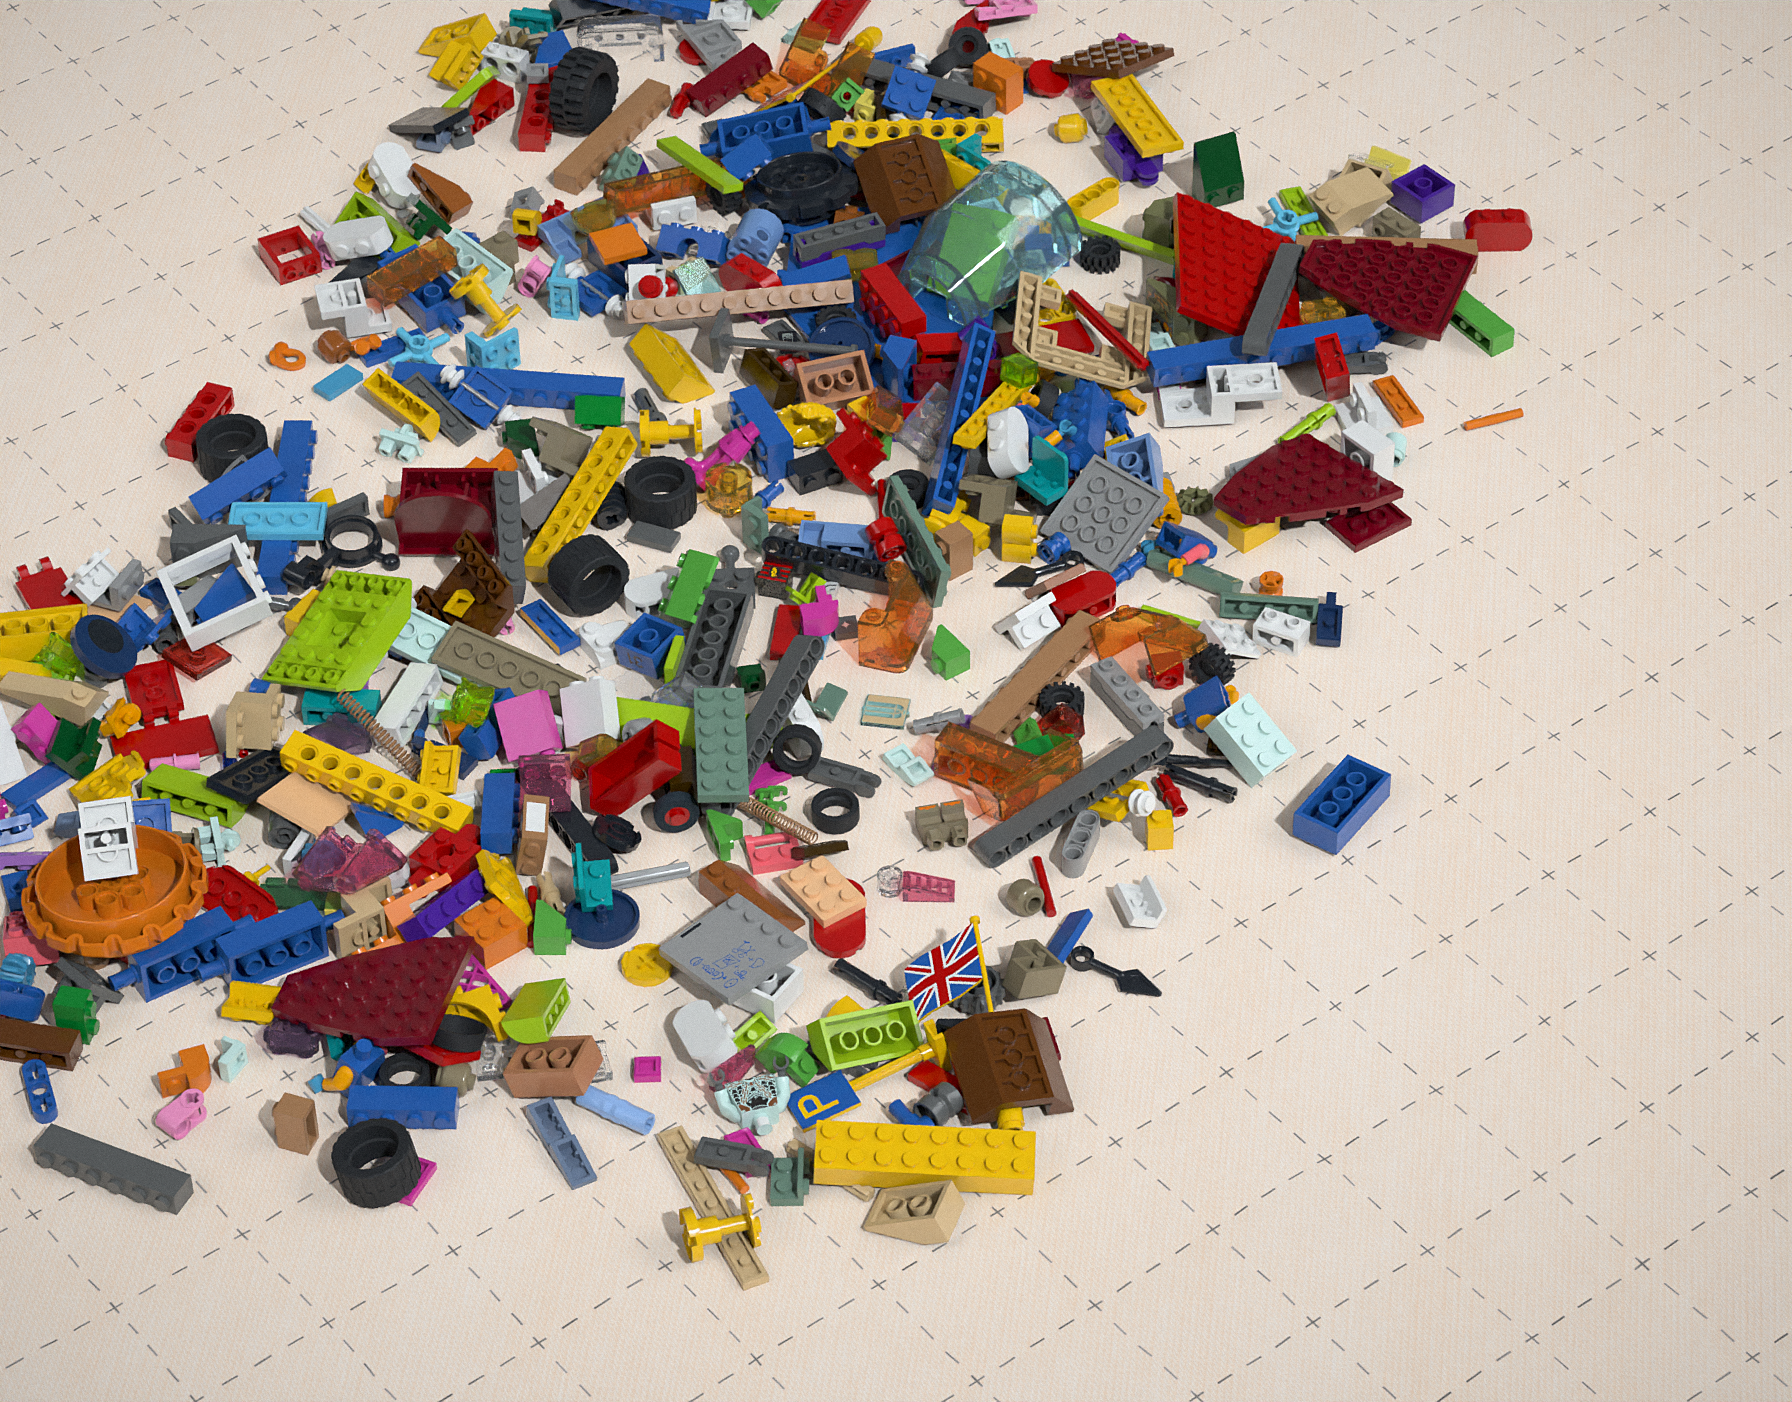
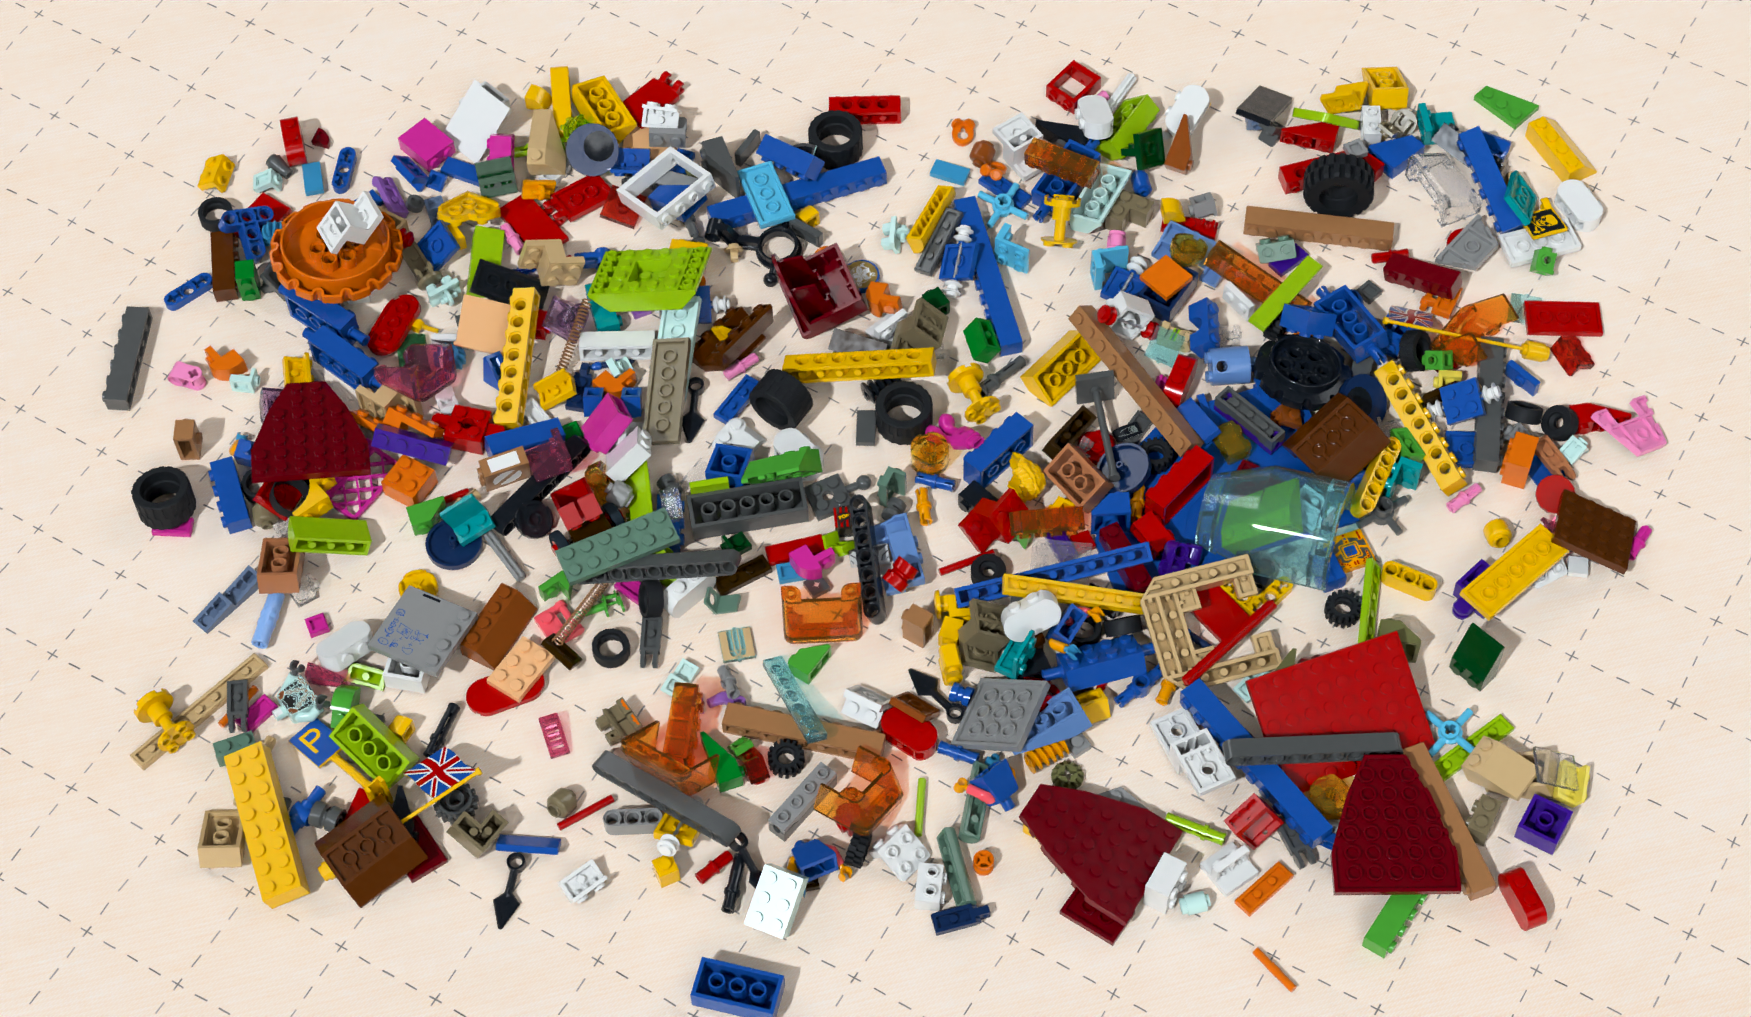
camera: 70 degrees right, 15 degrees up
clear neon green hair [439,676,495,728] -> none
yellow wing [476,849,535,927] -> none
dark grey brick [491,471,526,604] -> none
clear wheel [877,865,903,898] -> none
sand green plate [882,475,951,608] -> none
clear neon green brick [1000,352,1039,389] -> none
none -> dark grey tile [405,195,425,213]
none -> clear light blue plate [763,656,827,744]
none -> bright pink axle [1446,483,1482,513]
none -> clear red bracket [1550,336,1595,376]

